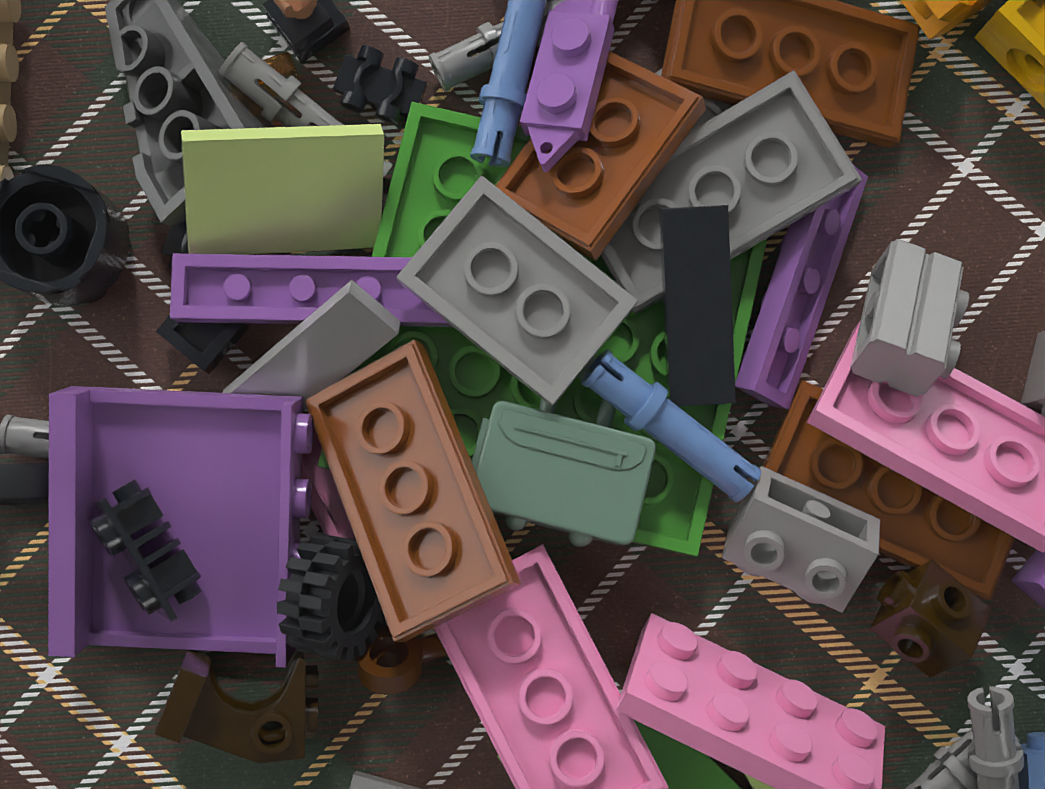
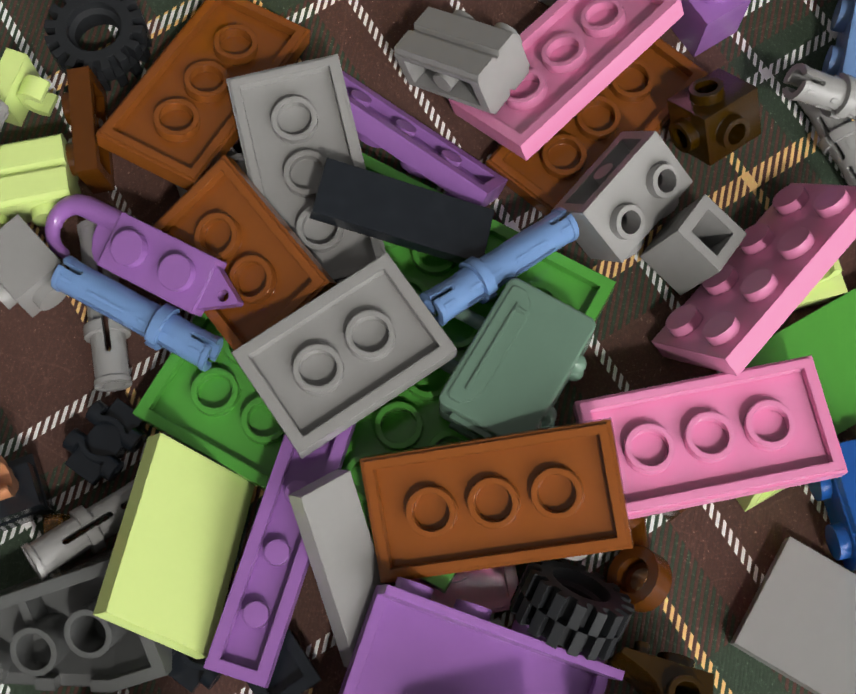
camera: 80 degrees left, 10 degrees down
none -> light grey brick [640,194,747,296]

